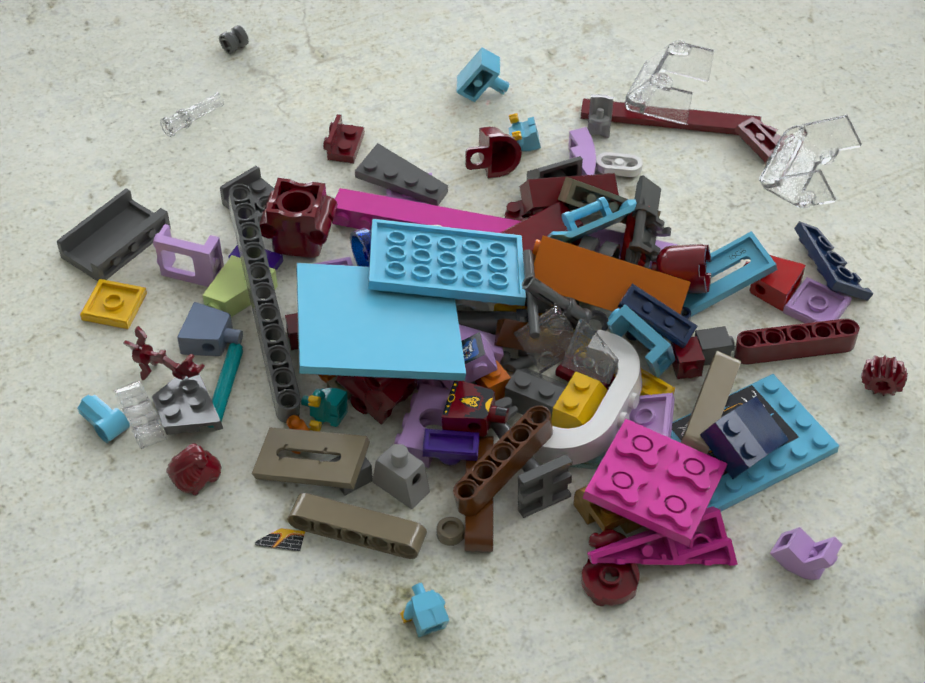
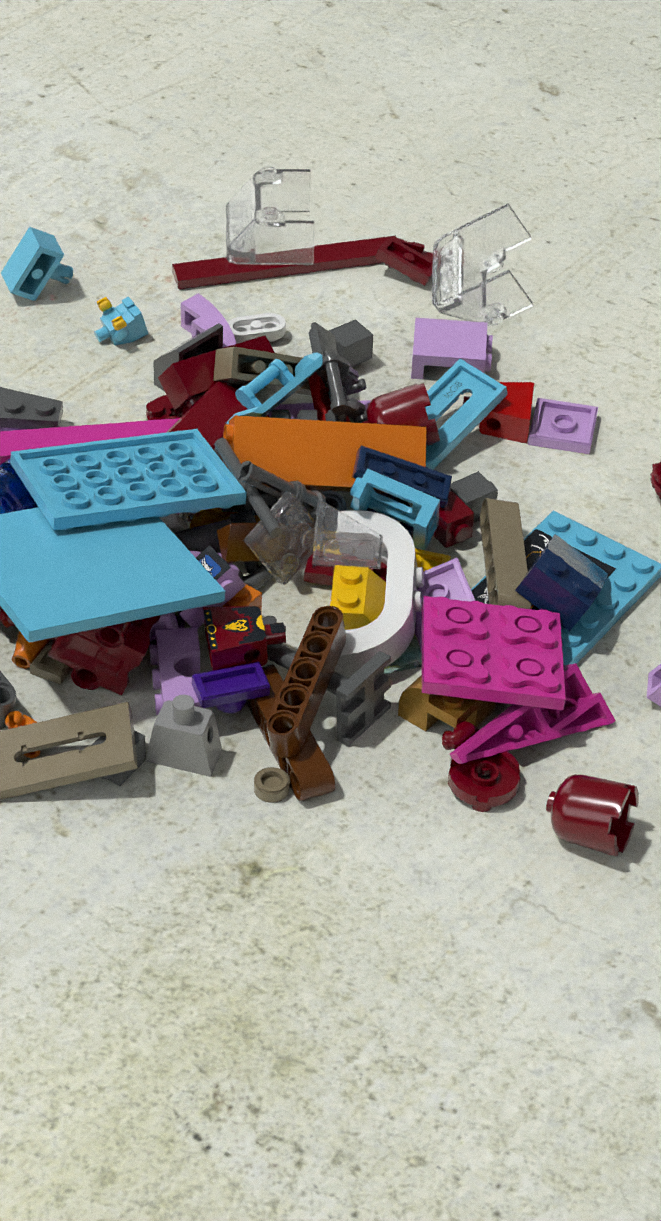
camera: 25 degrees left, 5 degrees down
sticker [255,528,305,551] -> none
dark tan beam [287,493,427,559] -> none
teal piece [301,388,348,432] -> none
medium azure piece [400,583,449,637] -> none
dark red container [465,127,522,178] -> none
dark grey slope [505,368,568,419] -> none
light grey hips [588,94,614,137] -> none
dark red beam [734,319,860,365] -> none
dark blue wing [794,221,873,301] -> none
none -> dark grey brick [329,319,374,367]
none -> lavender panel [411,318,493,379]
none -> dark red cylinder [546,774,639,857]

